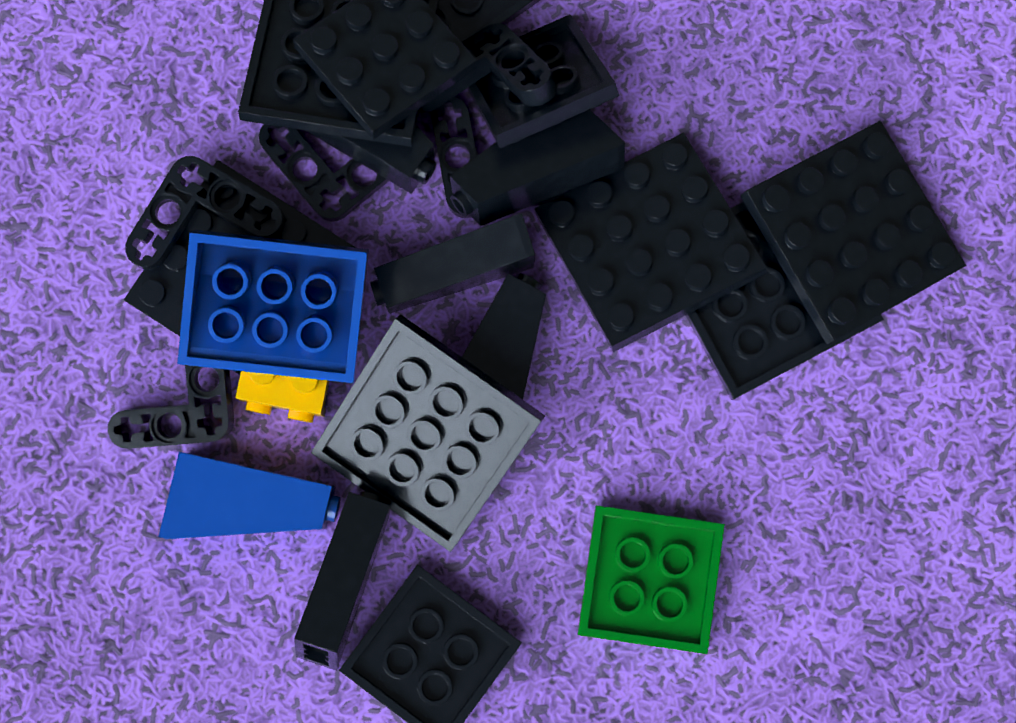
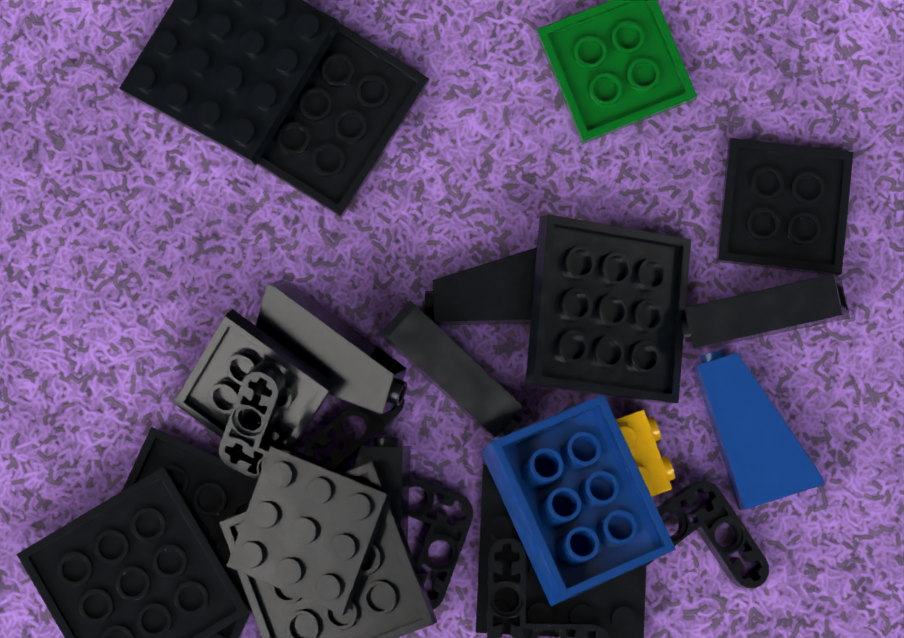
camera: 120 degrees left, 0 degrees up
black plate [534,133,767,352] -> none

